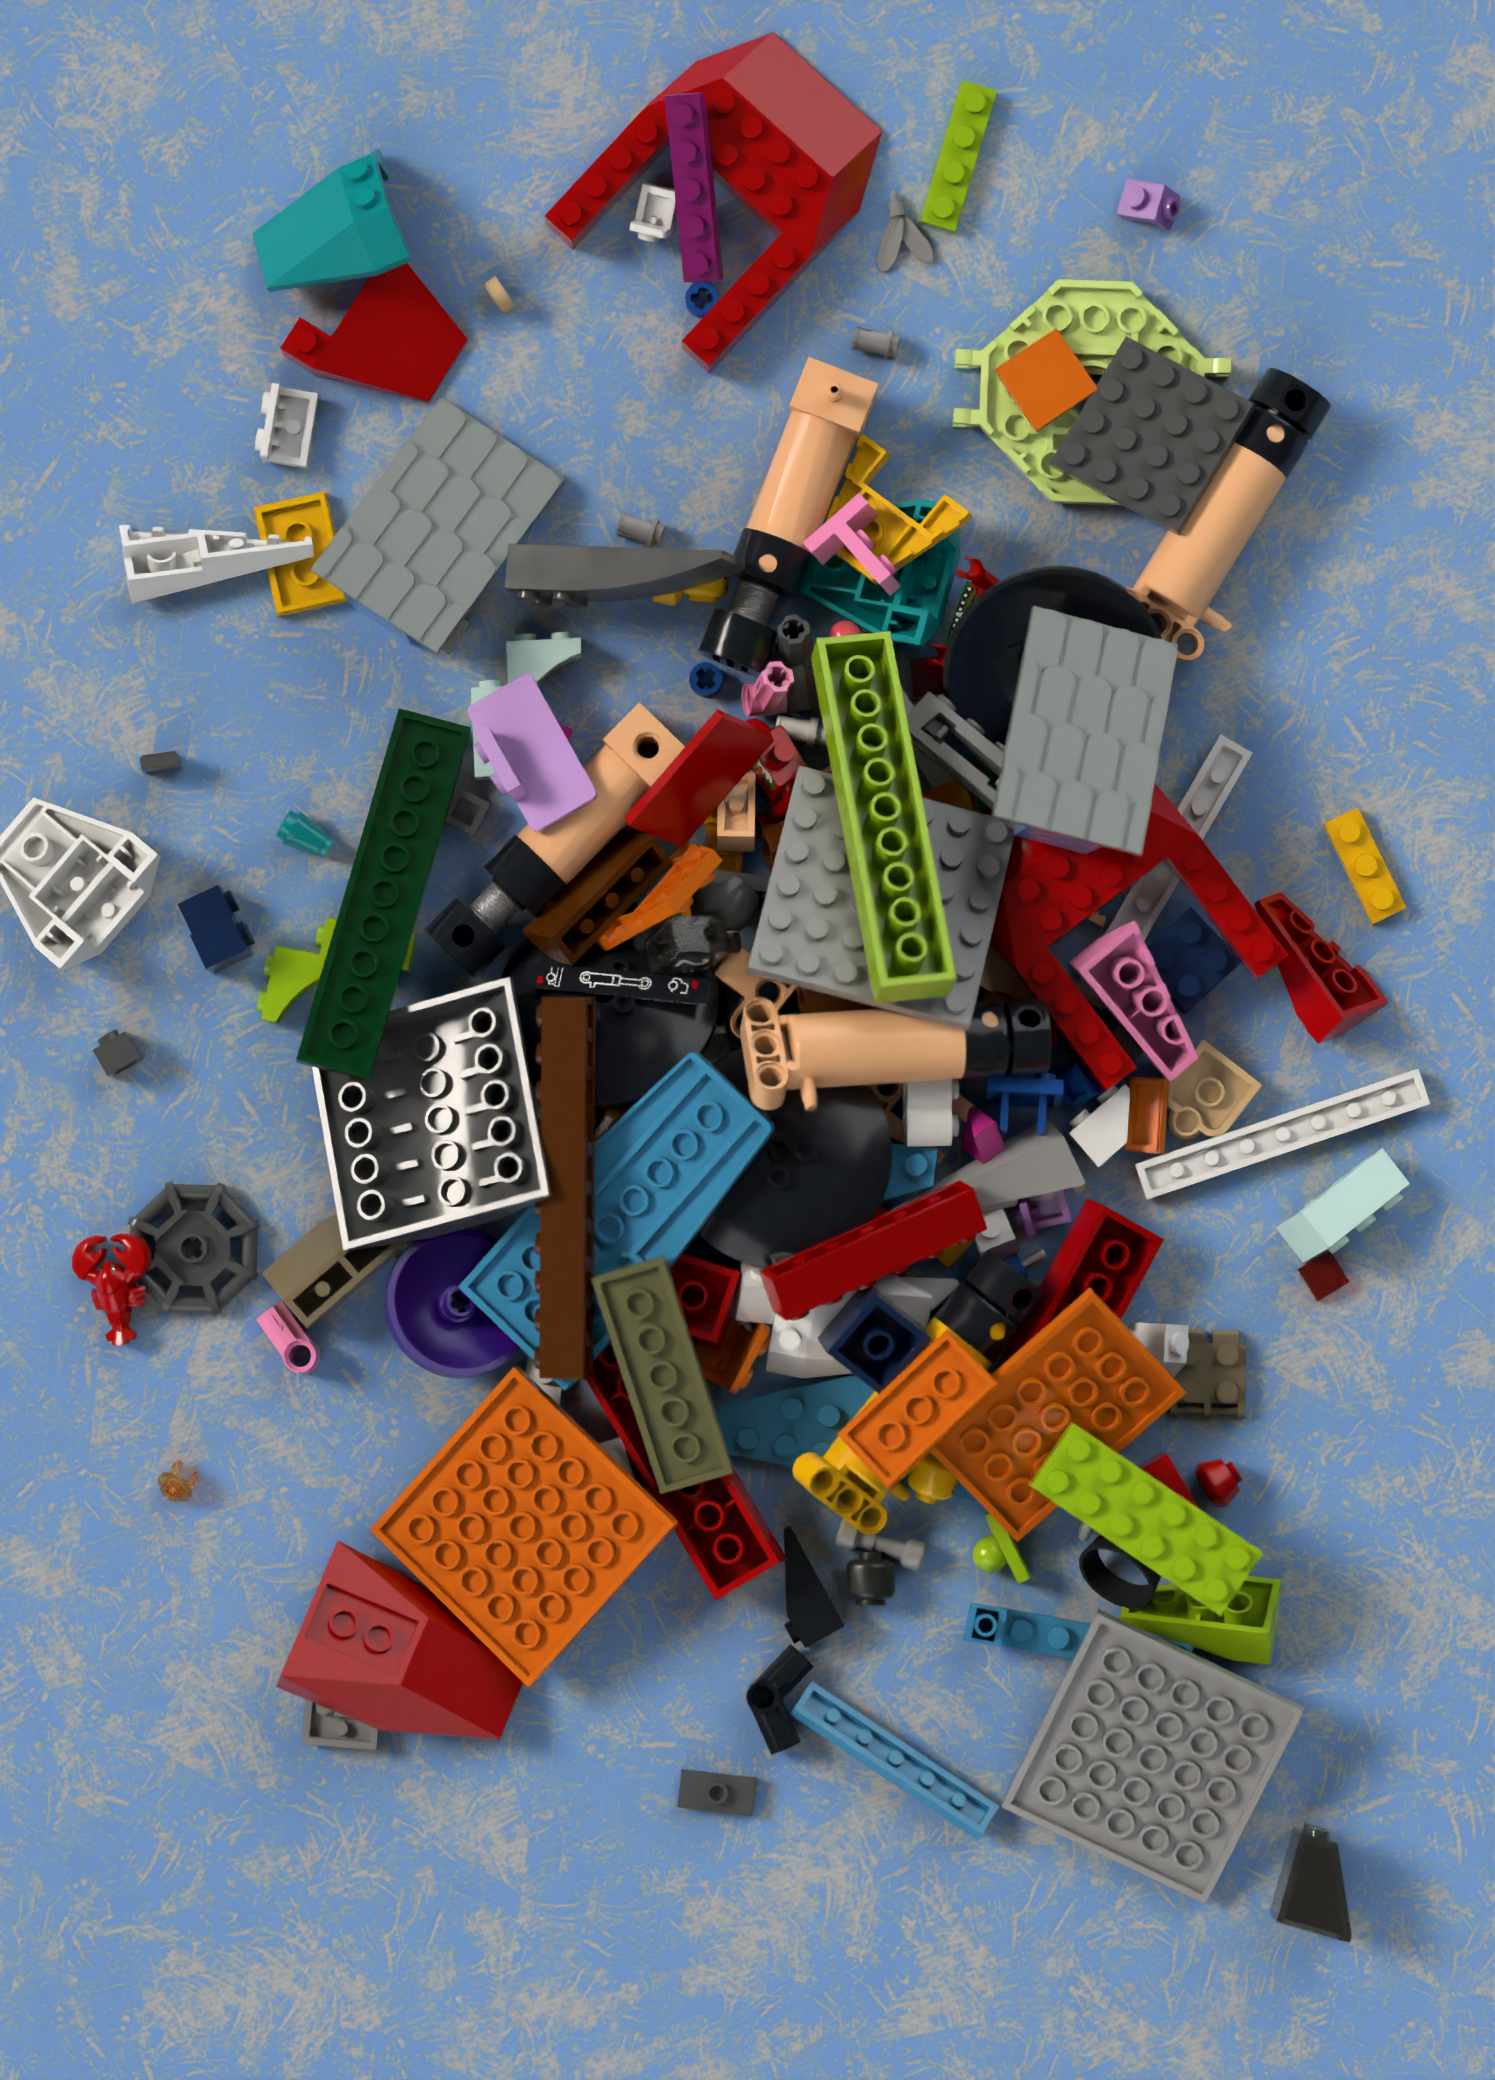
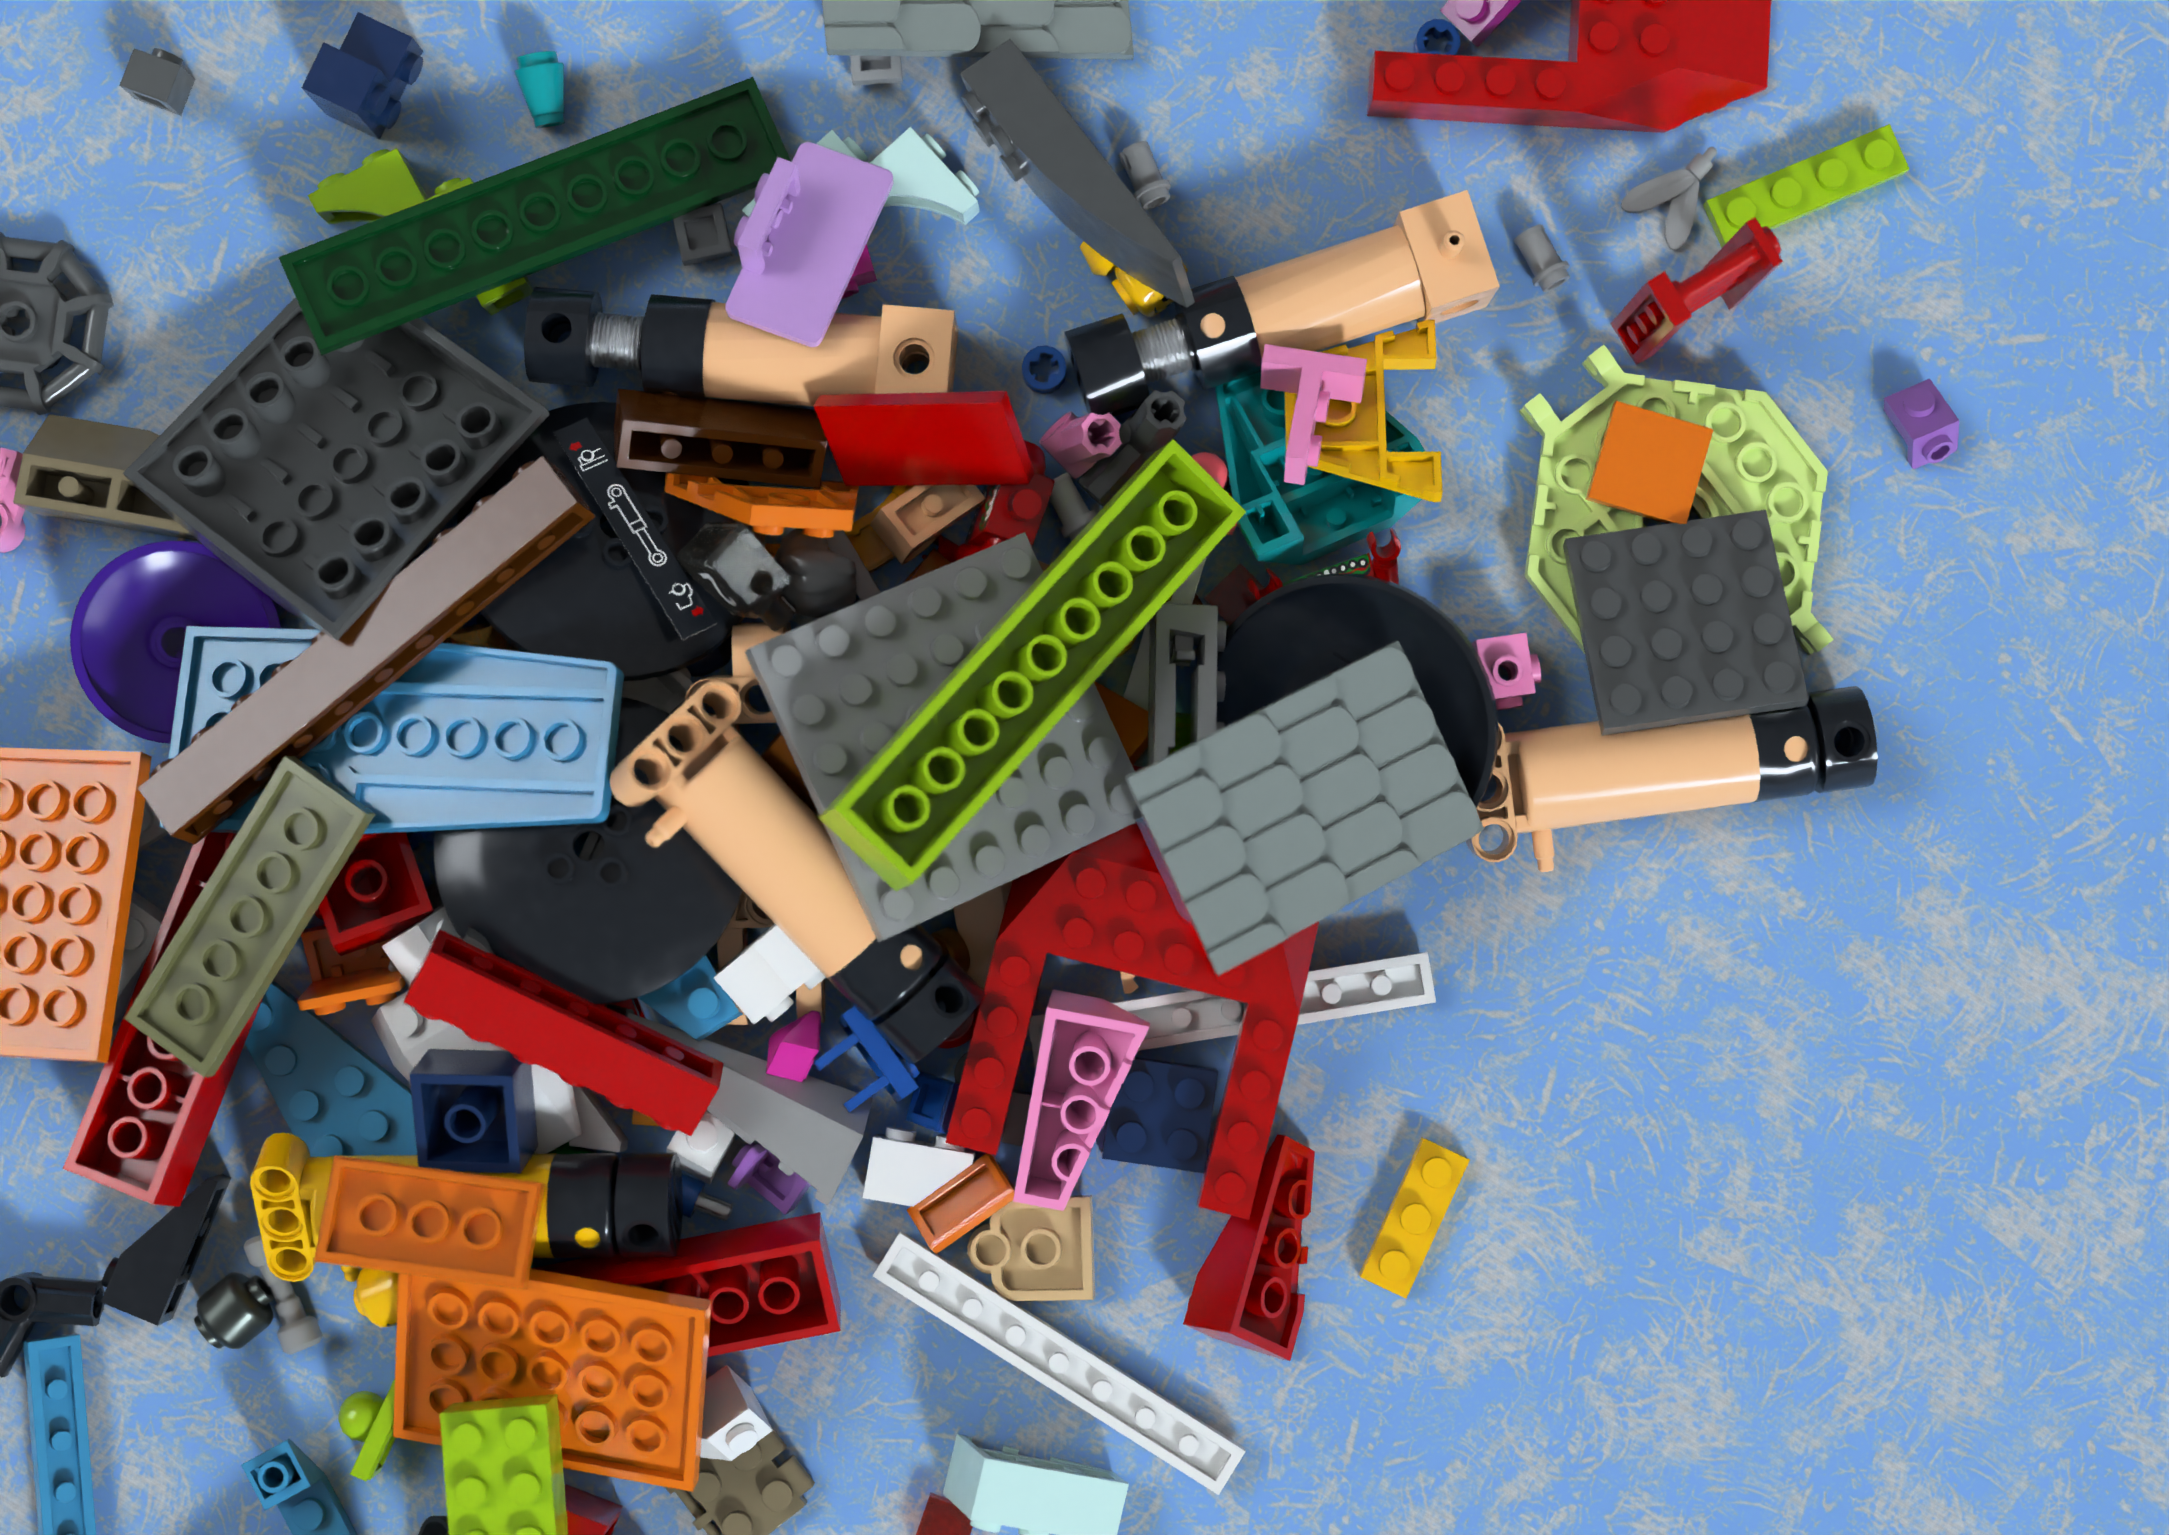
camera: 50 degrees right, 0 degrees up
none -> bright pink brick [1471,633,1541,711]
none -> red fence [1610,217,1783,366]

